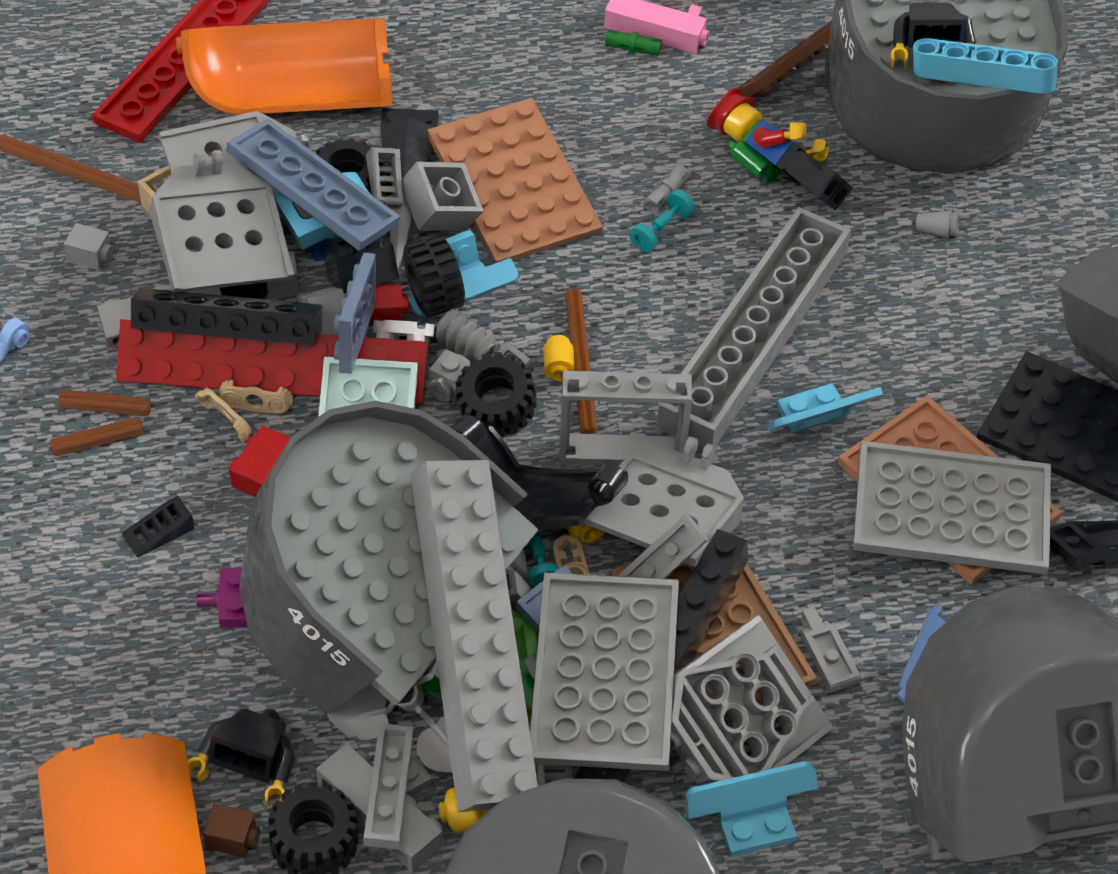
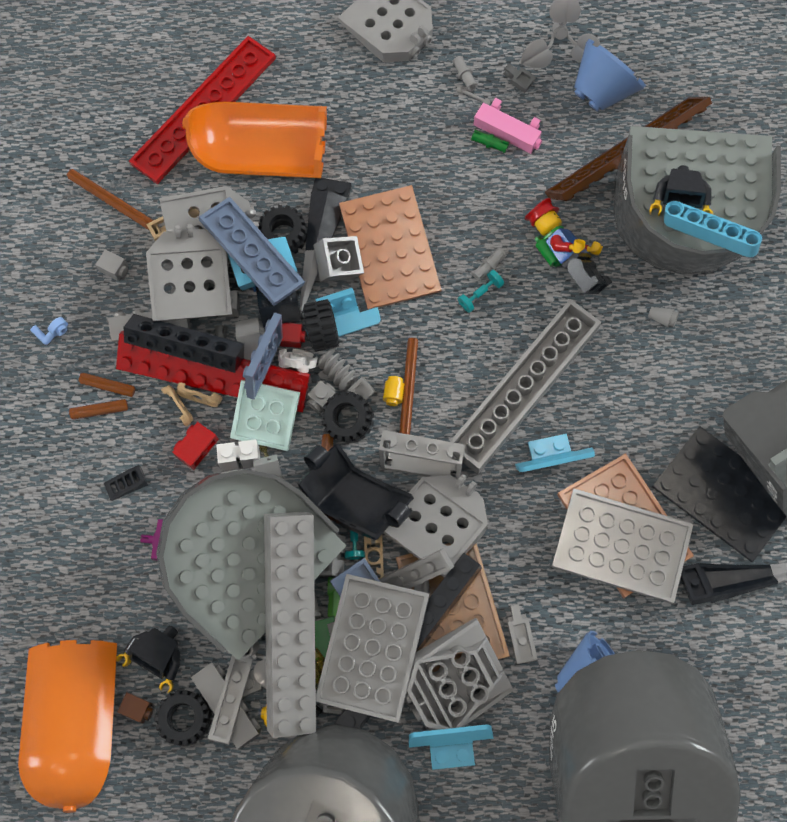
camera: 15 degrees right, 20 degrees up
light grey slope [366,147,404,206] -> none

